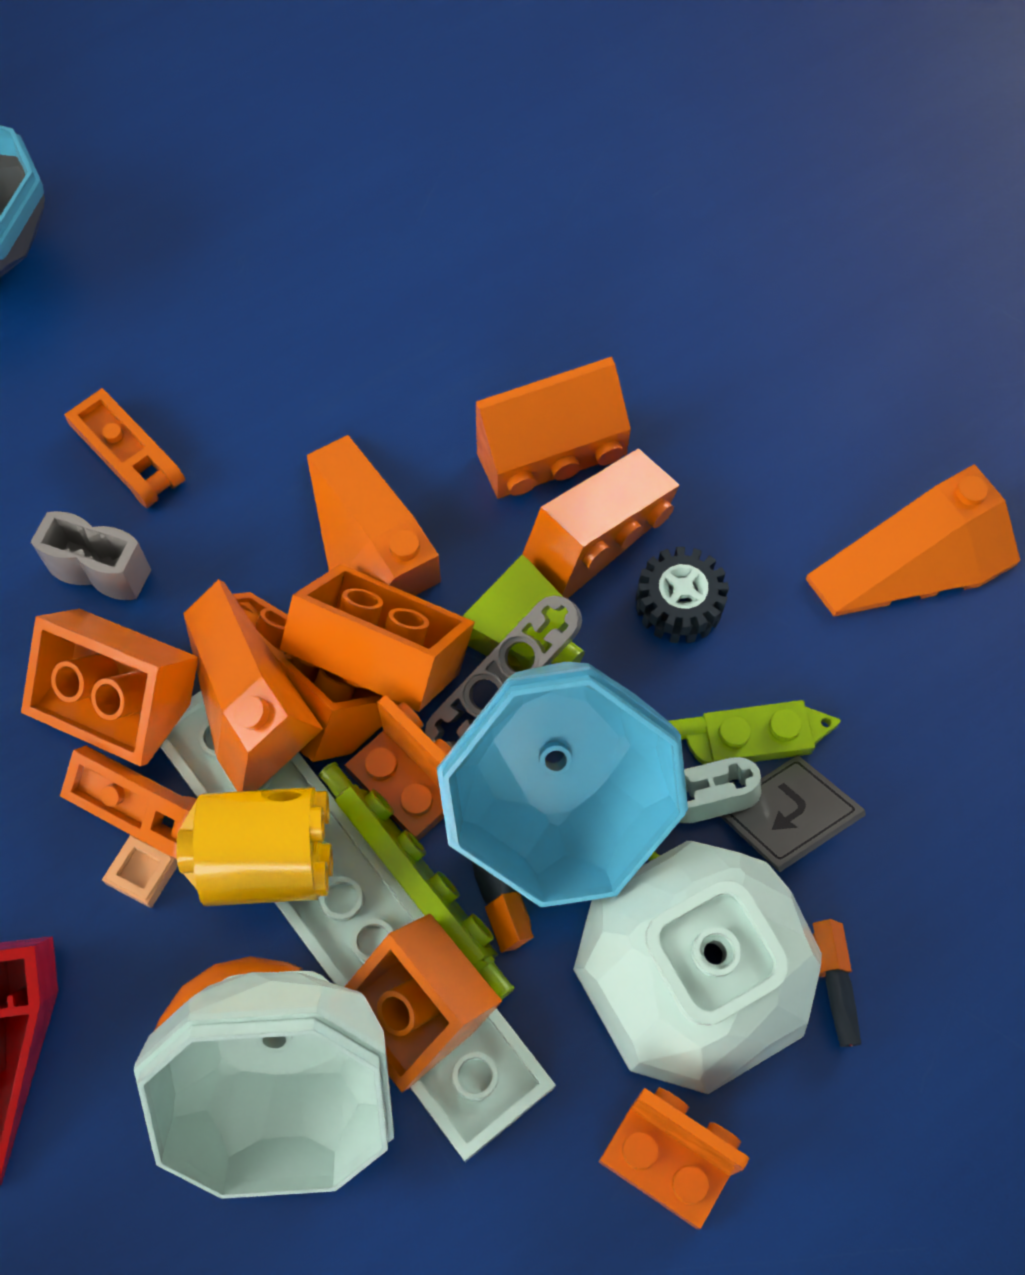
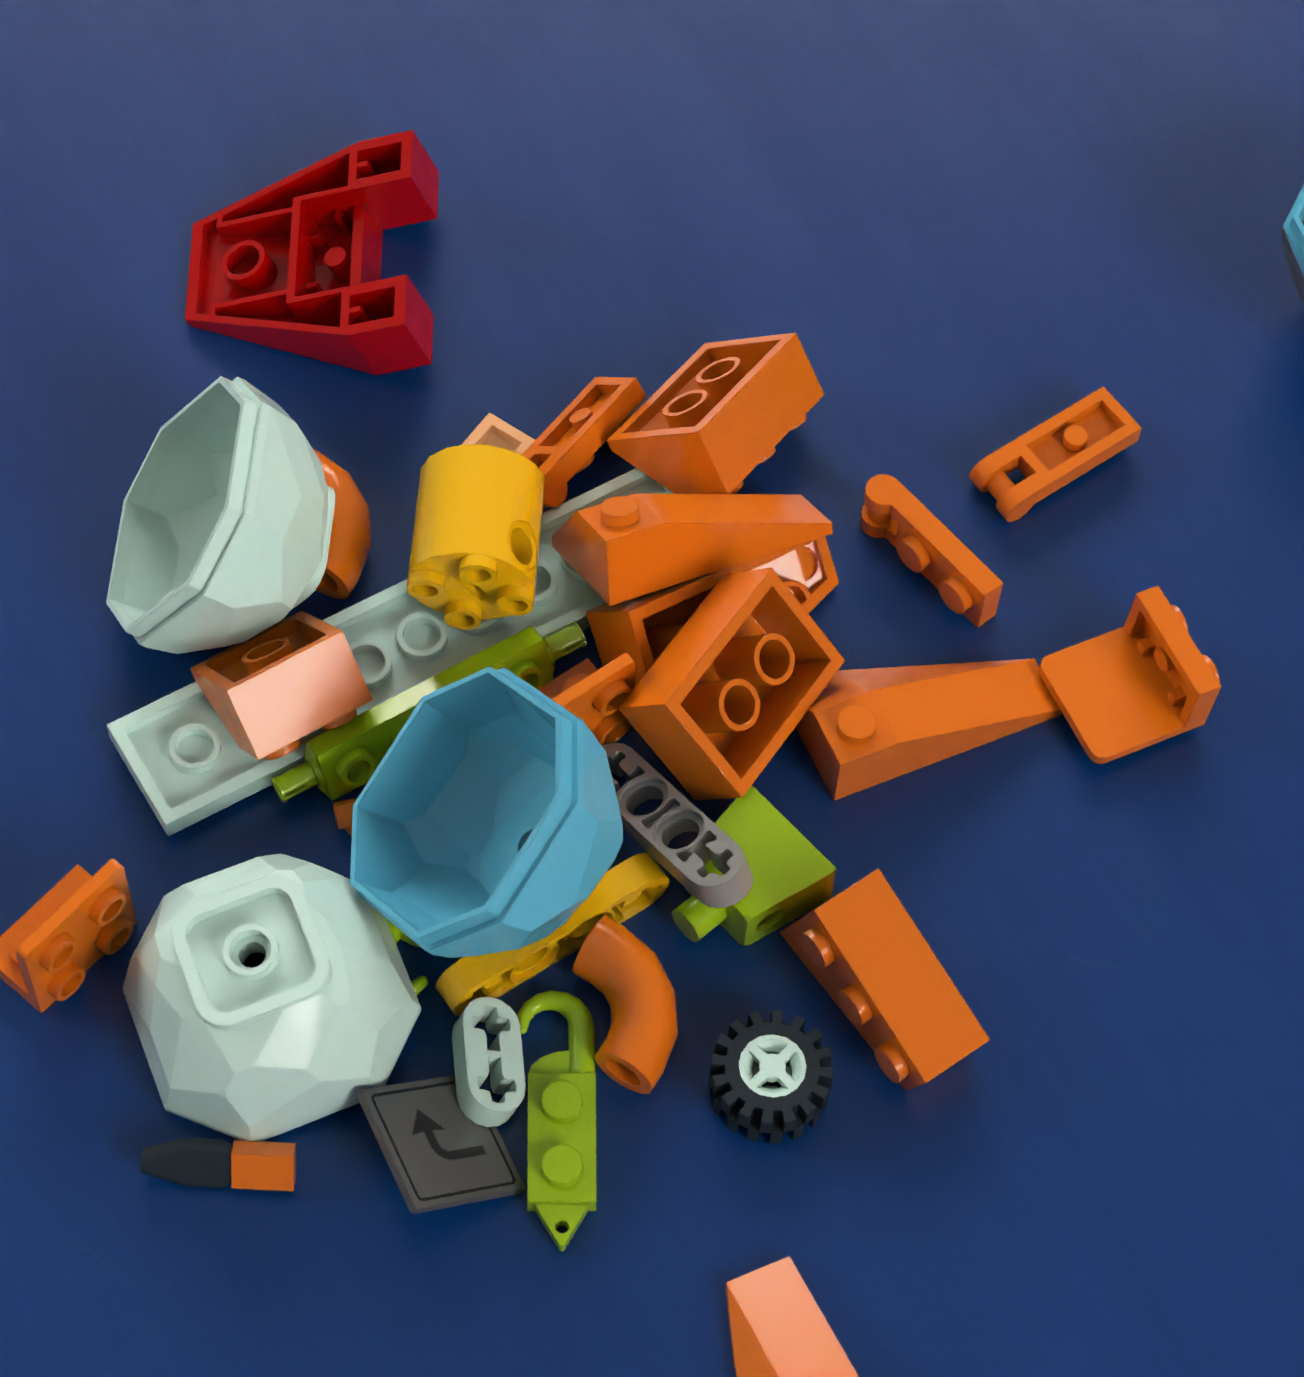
camera: 95 degrees right, 5 degrees down
light grey brick [31,511,151,600] -> none
orange slope [476,357,631,499] -> none
none -> orange cylinder [573,916,678,1094]
none -> orange plate [860,474,1004,628]
none -> orange bracket [1039,585,1222,764]

